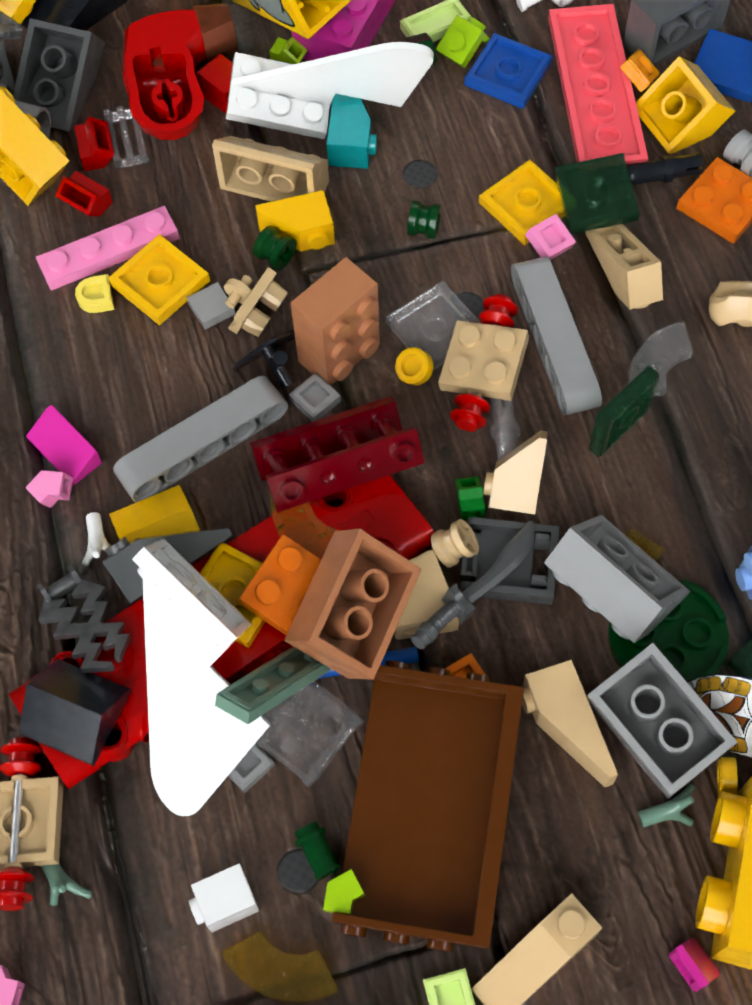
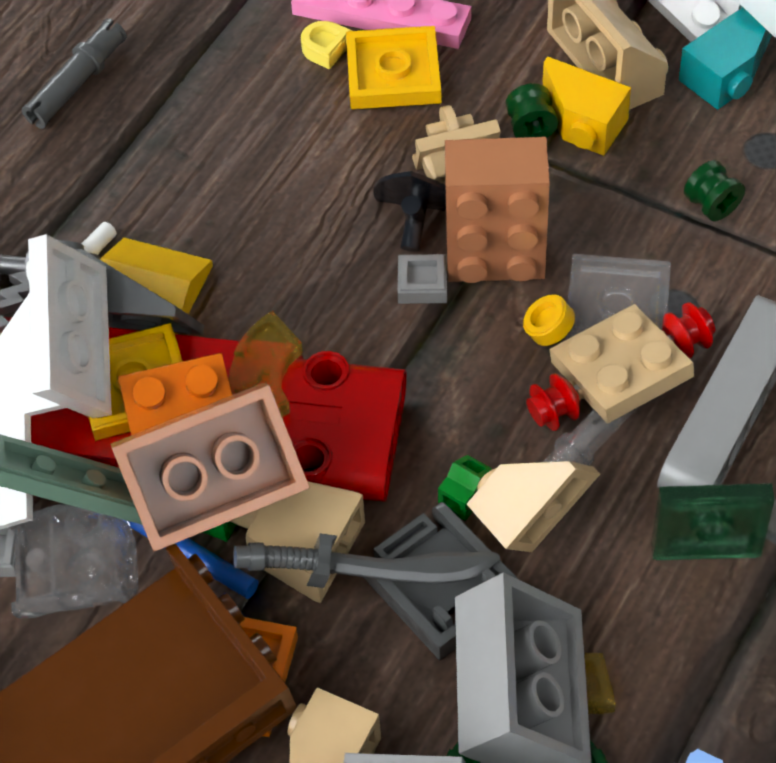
camera: 45 degrees right, 10 degrees down
bright pink piece [25,470,73,508] -> none
dark pink slope [26,404,102,486] -> none
light grey beam [113,375,288,502] -> none
light grey tile [187,282,236,330] -> none
dark red fence [250,396,425,513] -> none
tan wheel [431,519,479,568] -> none

